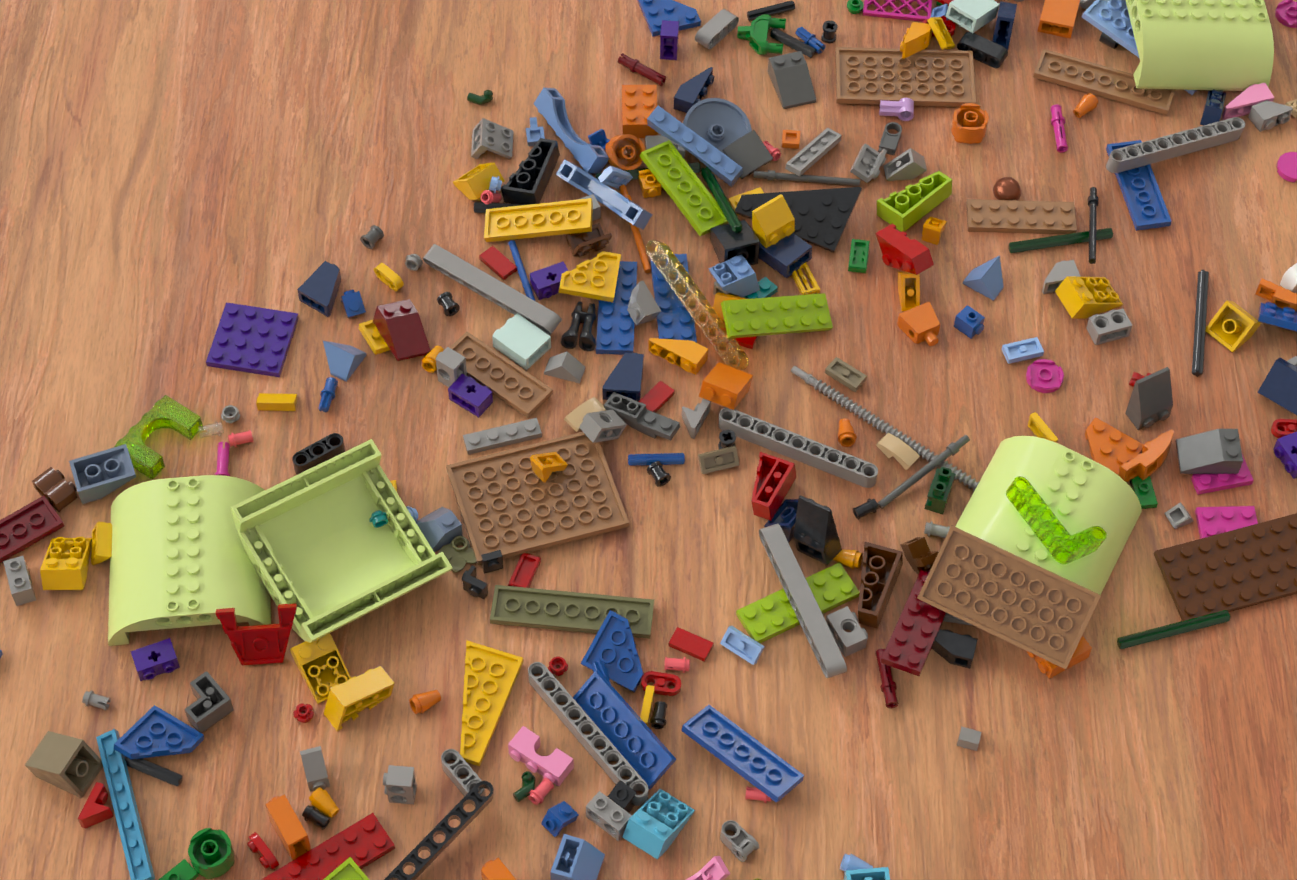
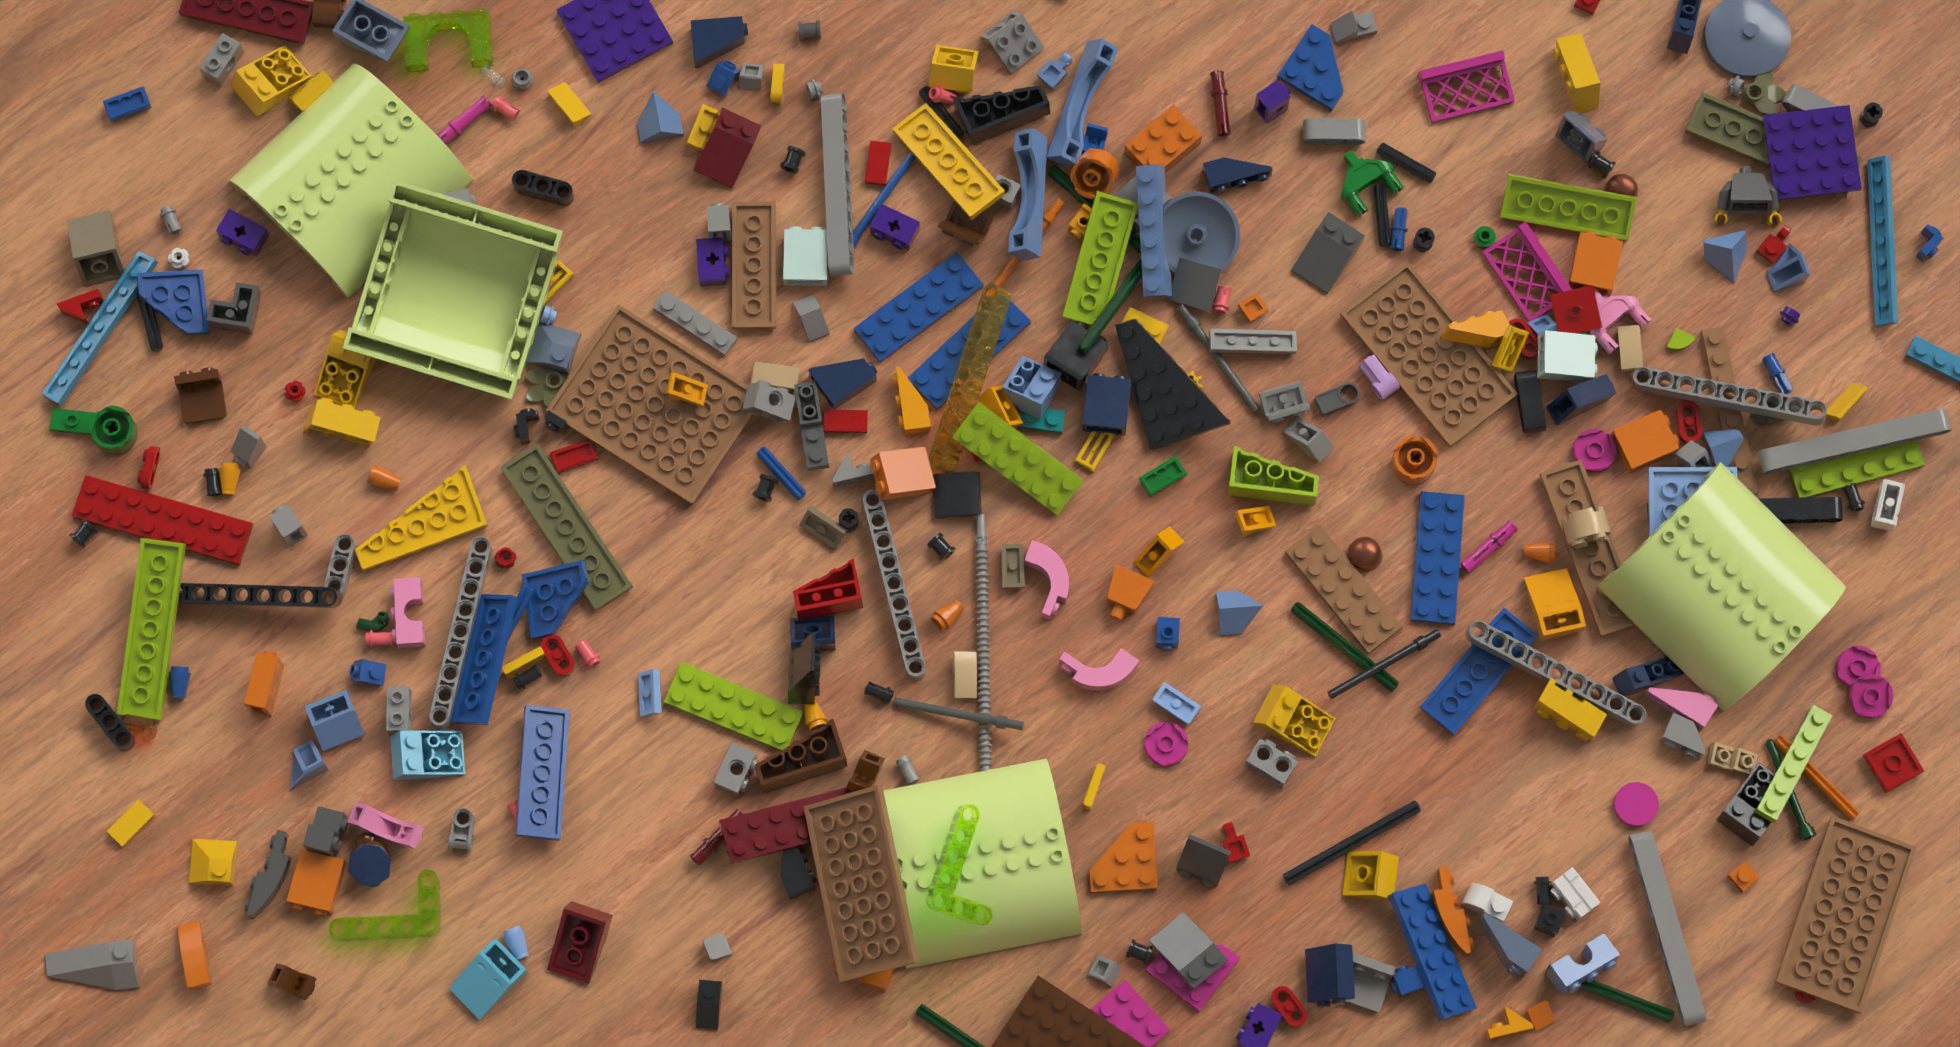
camera: 50 degrees right, 20 degrees up
red wing [216,603,297,666] -> none
orange brick [265,794,311,861] -> none
blue axle [318,377,338,412] -> none
teal plate [369,510,388,528] -> none
light orange cone [422,345,444,373] -> none
light blue plate [489,176,502,193] -> none
yellow plate [559,251,621,302] -> none
black piece [561,301,597,351] -> none
light blue plate [598,166,633,189] -> none
black bracket [607,780,636,812] -> none
light grey slope [627,281,661,325] -> none
red tile [668,627,714,662] -> none
yellow slope [752,194,795,248] -> none
light grey beam [759,523,847,678] -> none
red wedge [875,223,934,275] -> none
dark green hips [924,467,956,515] -> none
light grey slope [1042,260,1081,294] -> none
orange slope [1119,429,1174,482] -> none
green plate [1130,476,1158,509] -> none
none -> white plate [168,248,189,269]
none -> reddish brown bracket [174,367,227,424]
none -> dark red slope [547,901,613,984]
none -> black slope [696,979,723,1030]
none -> light grey slope [739,63,764,91]
none -> black bush [927,533,956,562]
none -> black slope [933,471,982,519]
none -> bright pink arch [1024,540,1069,620]
none -> bright pink arch [1059,648,1139,691]
none -> black bush [1126,939,1153,965]
none -> blue plate [1411,491,1465,625]
none -> light orange slope [1524,568,1586,641]
none -> yellow wedge [1533,678,1607,741]
none -> tan brick [1561,507,1611,550]
none -> dark pink tile [1573,429,1617,473]

